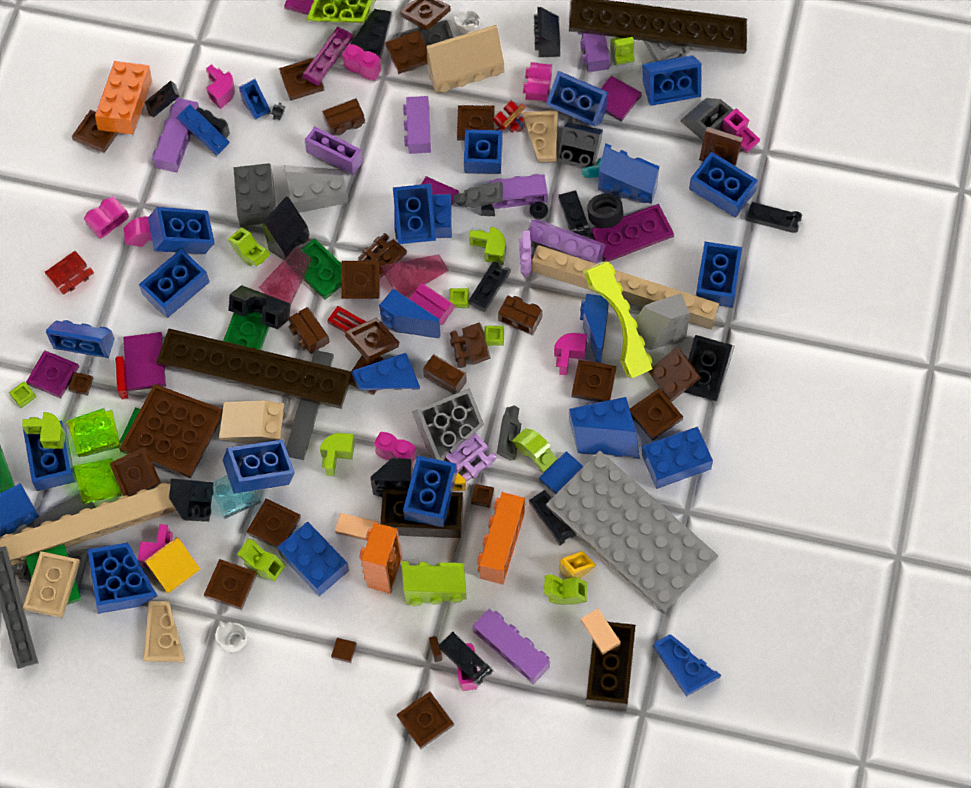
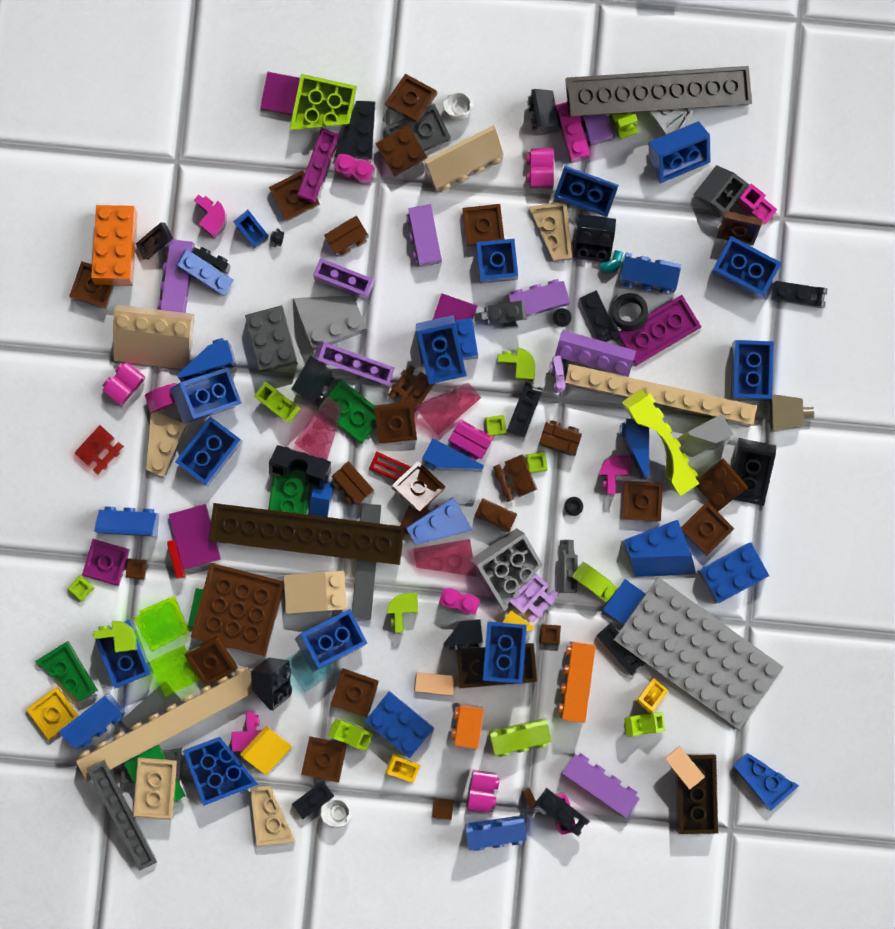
camera: 10 degrees left, 20 degrees up
reddish brown plate [396,691,454,750] -> none
red hips [492,100,526,133] -> none
magenta tile [601,75,642,122] -> none
none -> tan slope [113,305,195,369]
none -> tan wing [146,412,187,478]
none -> blue slope [177,338,237,382]
none -> black plate [292,781,335,819]
none -> blue slope [309,481,334,517]
none -> medium lavender brick [314,341,395,386]
none -> yellow slope [385,753,421,783]
none -> clear pink wing [413,539,476,577]
none -> blue wedge [465,815,527,851]
none -> dark pink brick [467,769,500,813]
none -> dark pink brick [556,102,590,164]
none -> black plate [564,497,583,516]
none -> dark tan torso [769,394,814,432]

